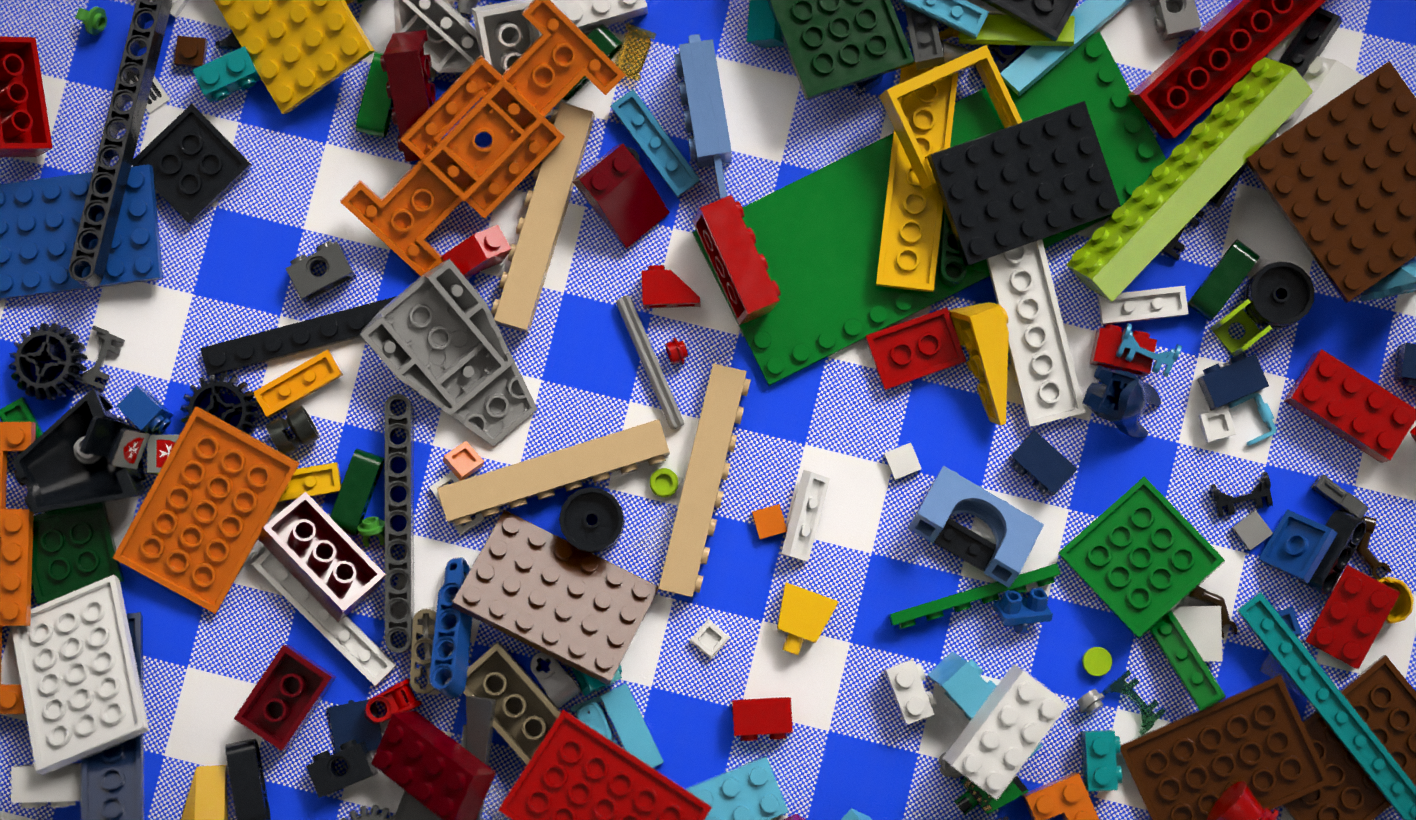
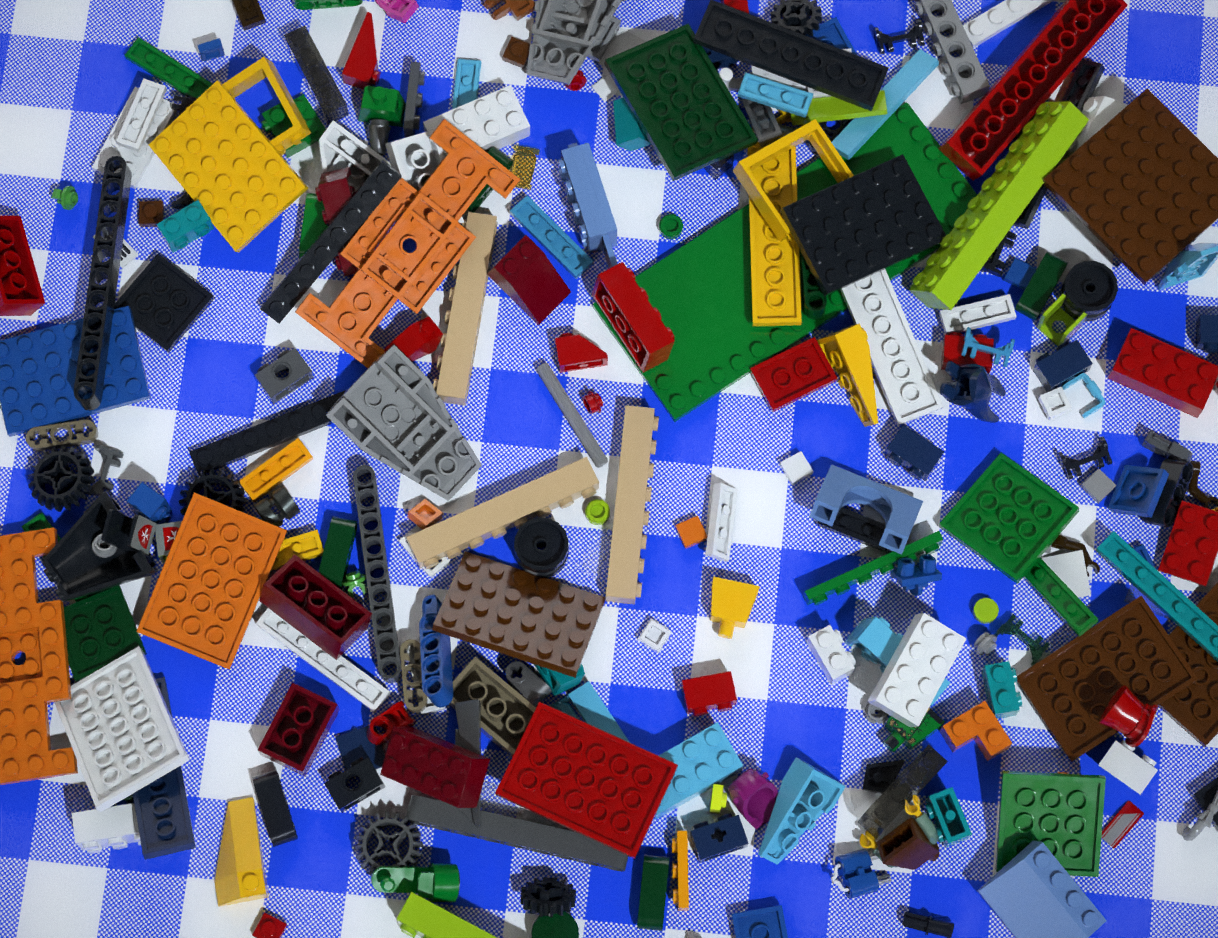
camera: 10 degrees left, 10 degrees down
none -> dark tan beam [26,420,99,452]
none -> black plate [260,160,402,324]
none -> green tile [659,214,683,240]
none -> blue tile [1004,258,1037,291]

